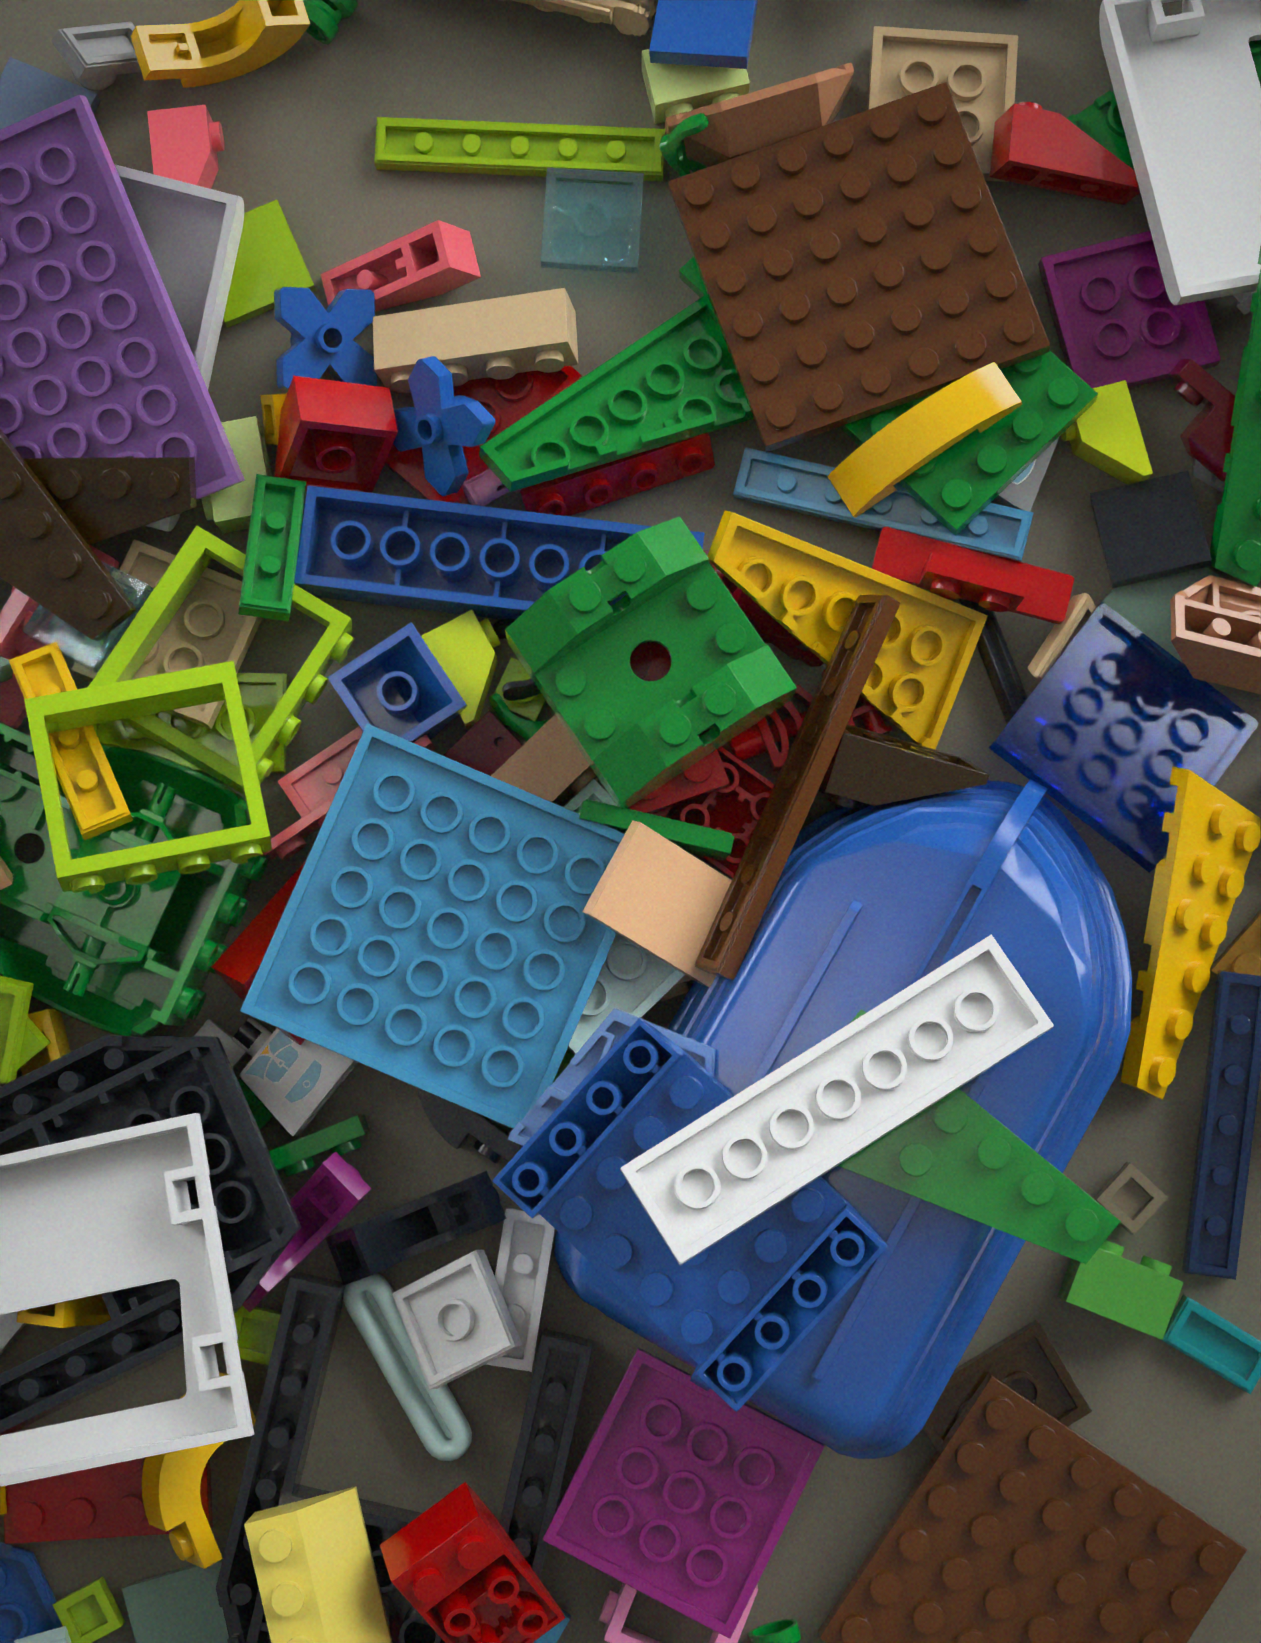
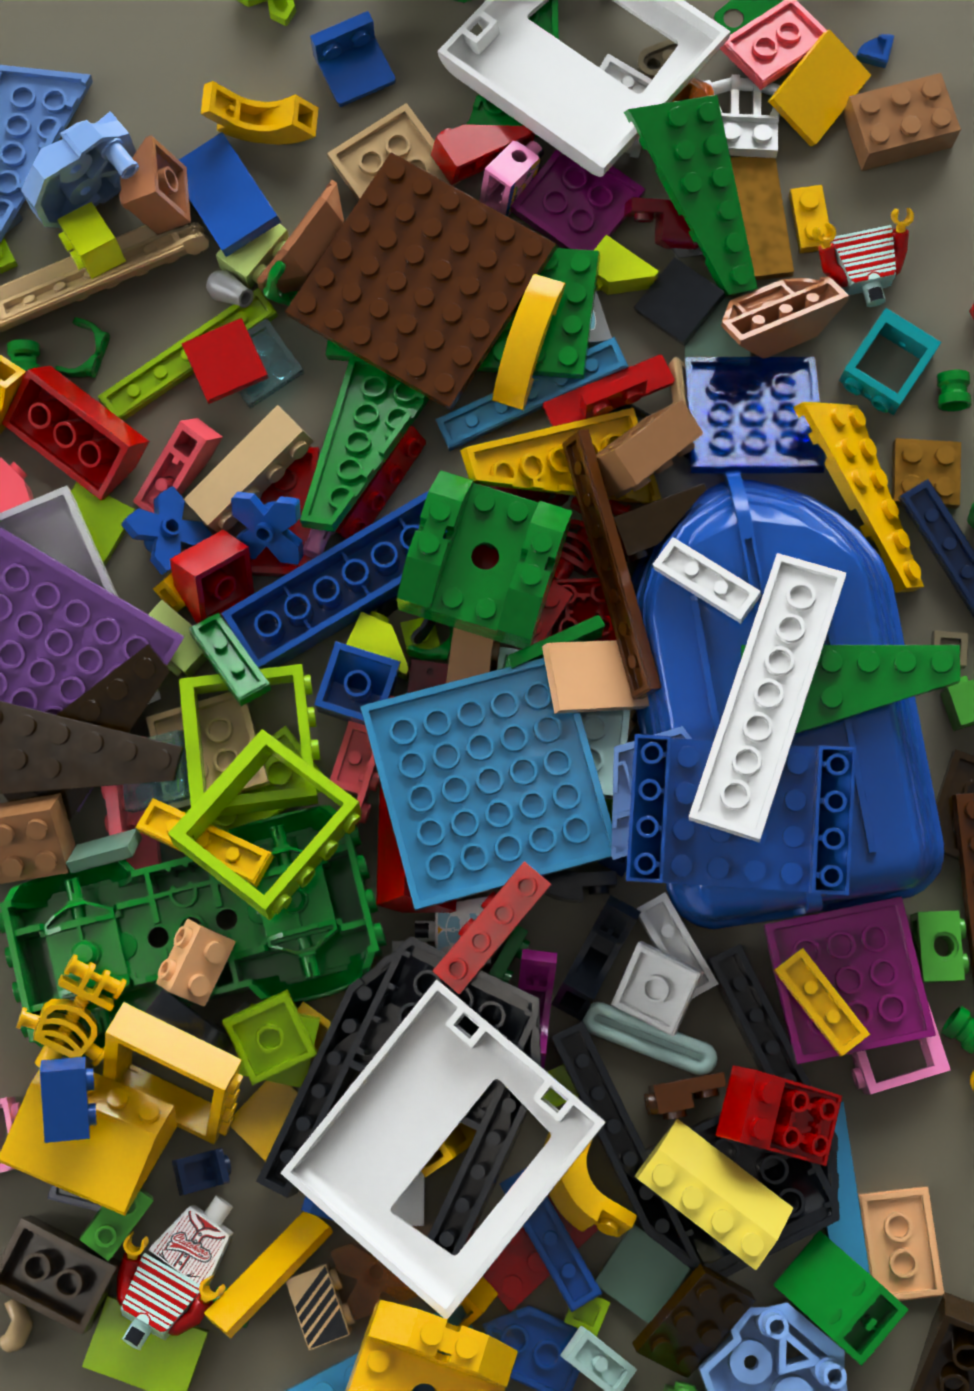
camera: 40 degrees left, 5 degrees down
none -> red slope [1,365,150,500]
none -> green cap [55,317,110,378]
none -> red tile [181,318,269,404]
none -> light grey cone [206,270,253,308]
none -> red bracket [433,861,552,995]
none -> bright pink torso [479,141,544,217]
none -> blue tile [499,1166,603,1312]
none -> medium nougat brick [596,400,704,499]
none -> reddish brown plate [644,1072,727,1120]
none -> white plate [653,537,761,624]
none -> yellow plate [773,948,870,1057]
none -> bright green brick [910,910,969,983]

